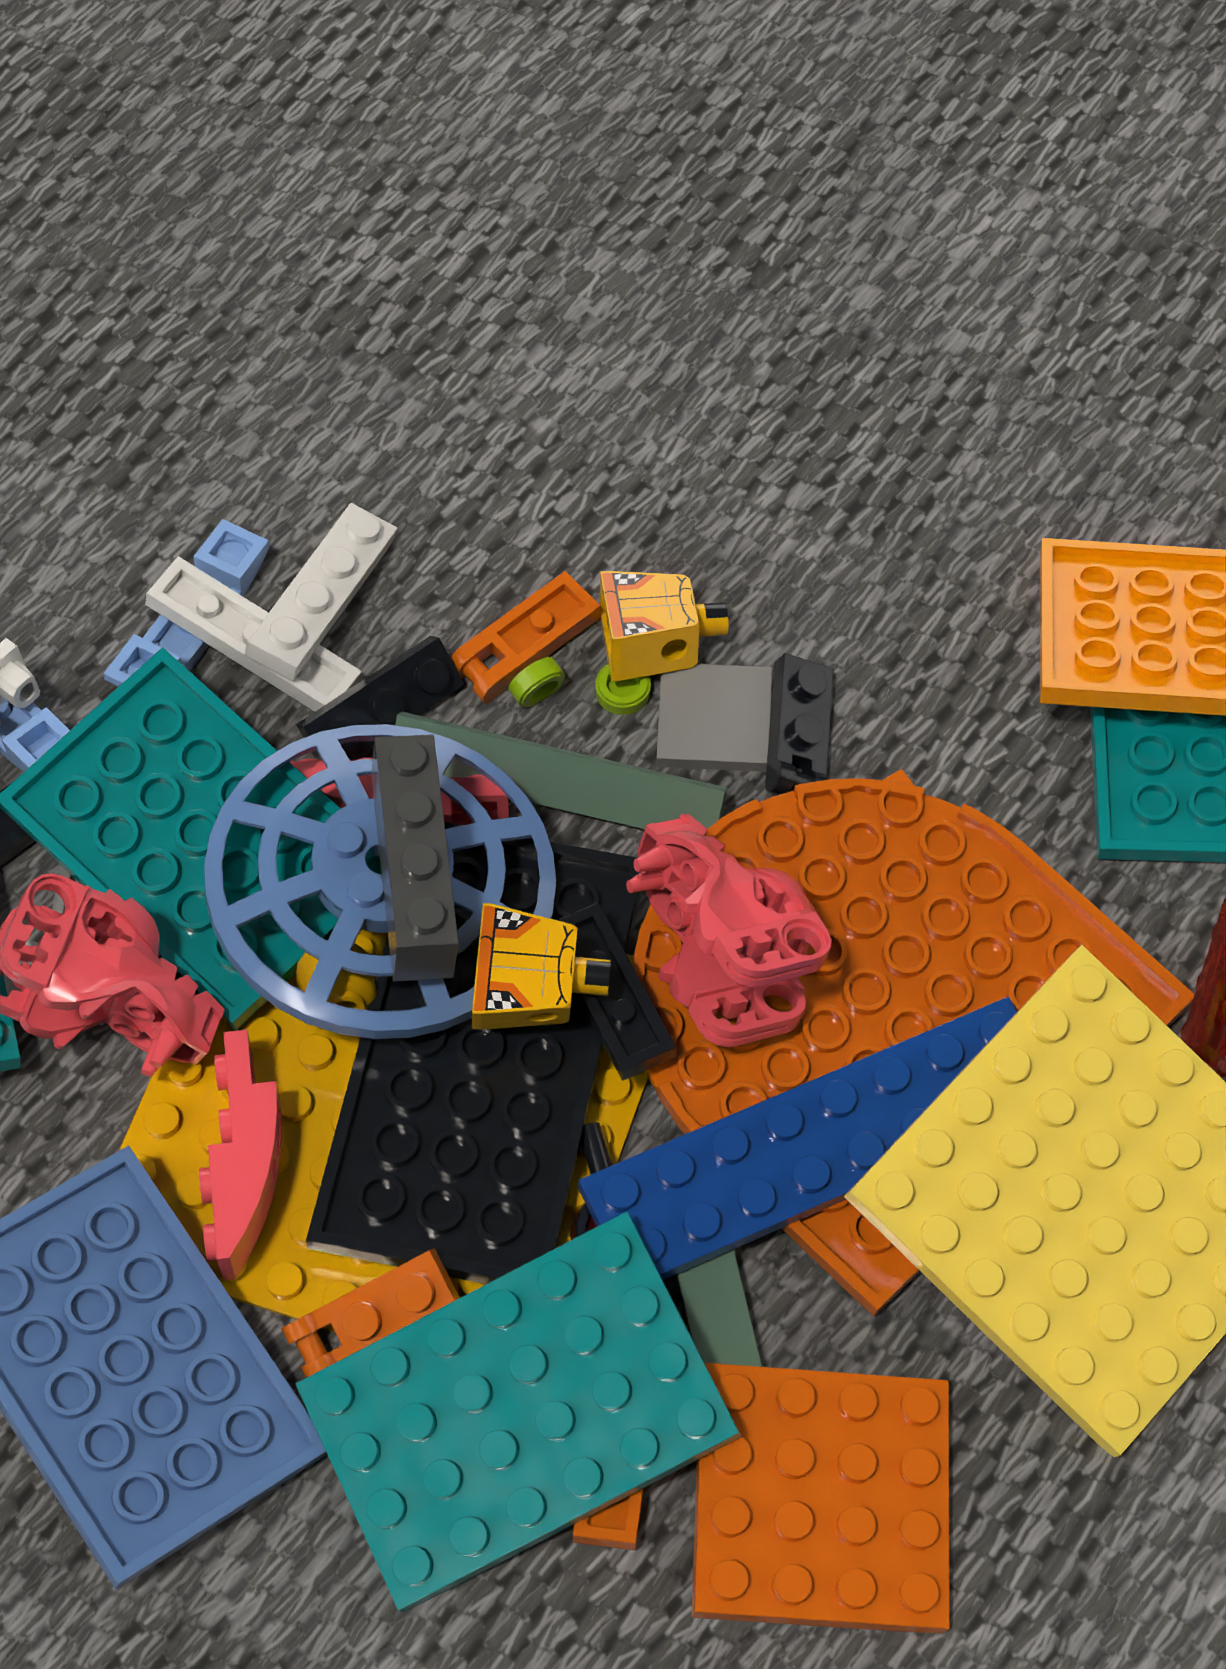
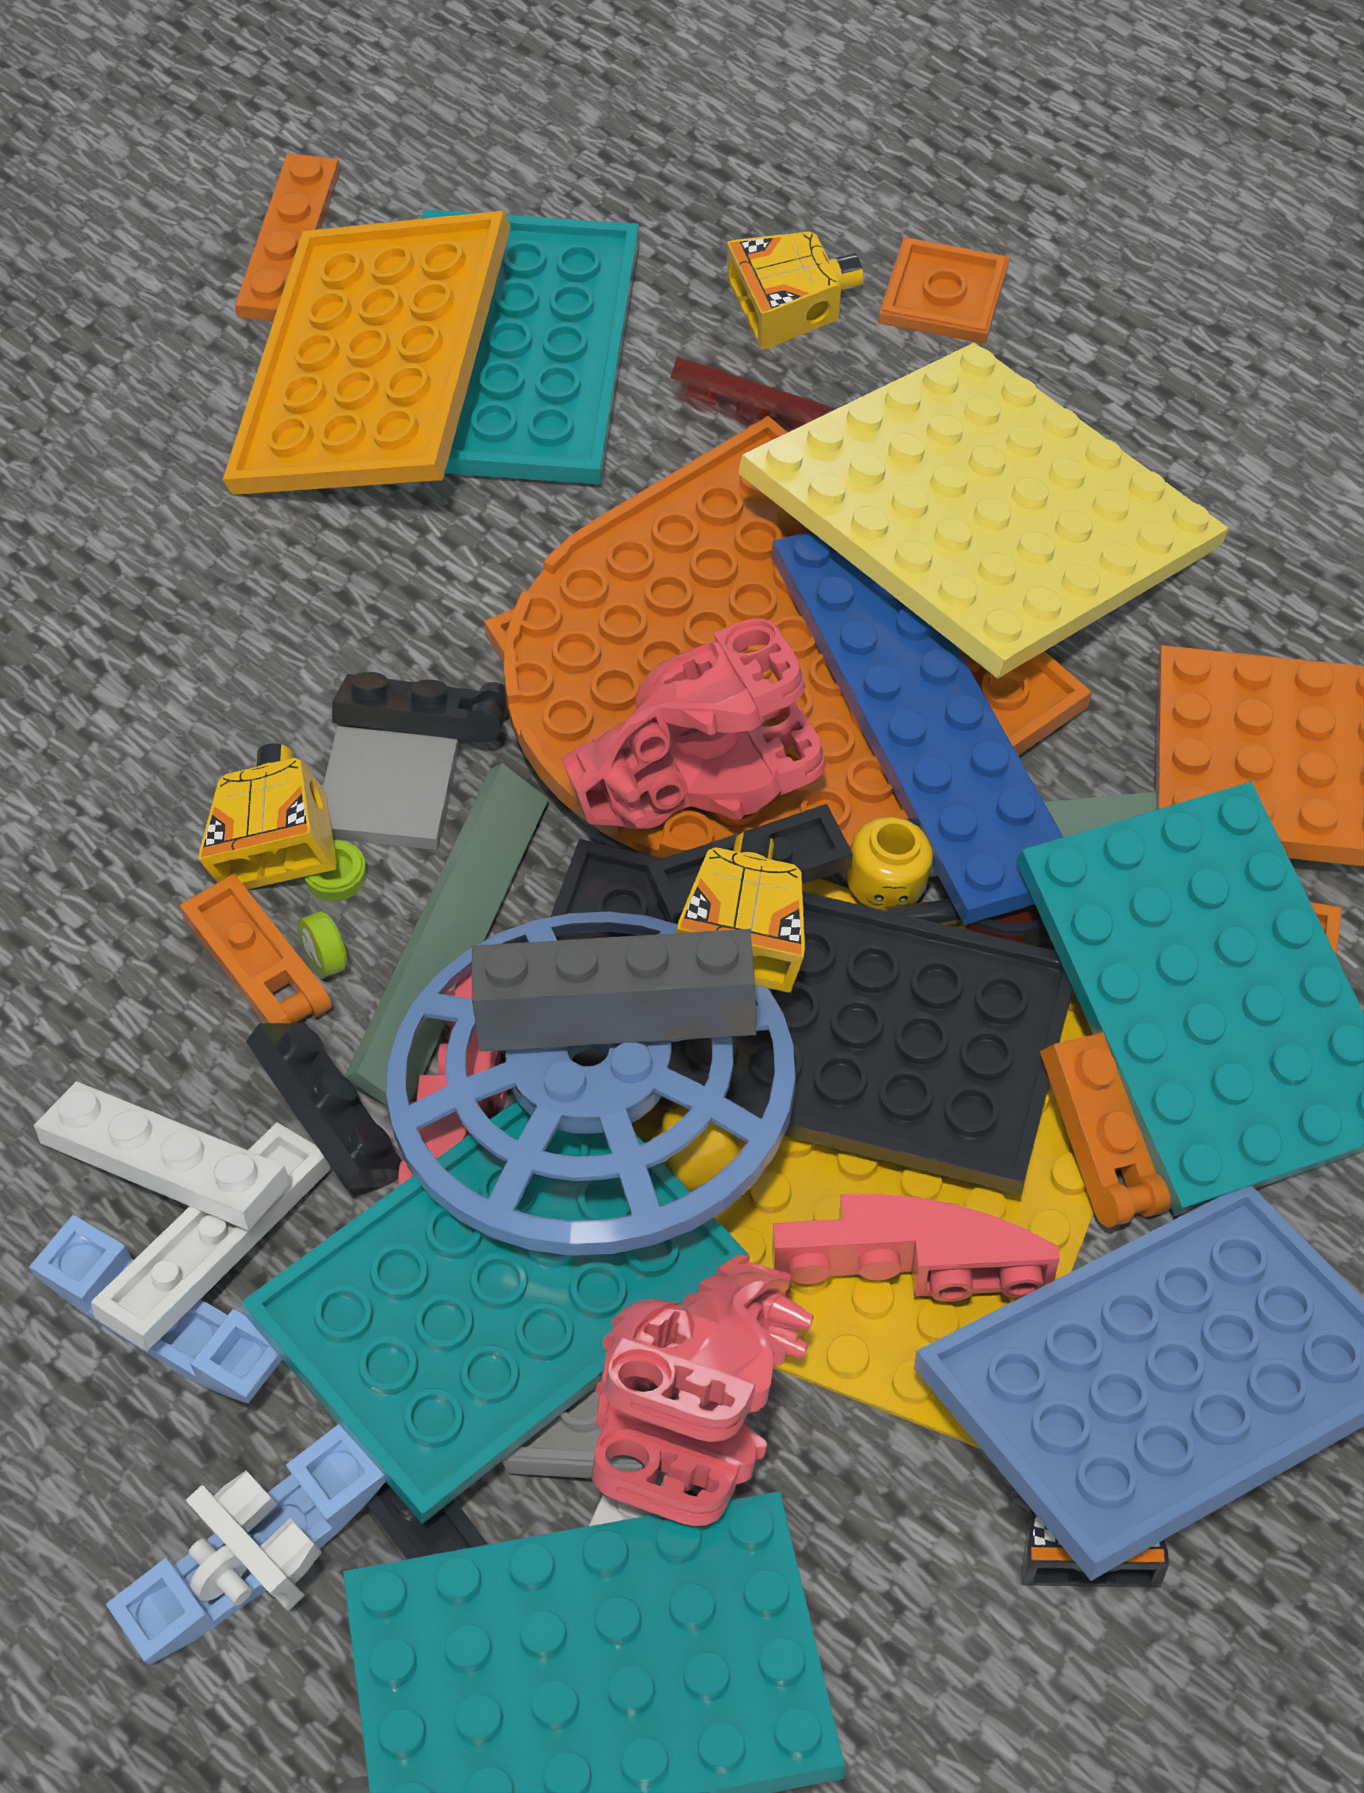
camera: 85 degrees left, 5 degrees down
none -> yellow head [845,817,933,910]

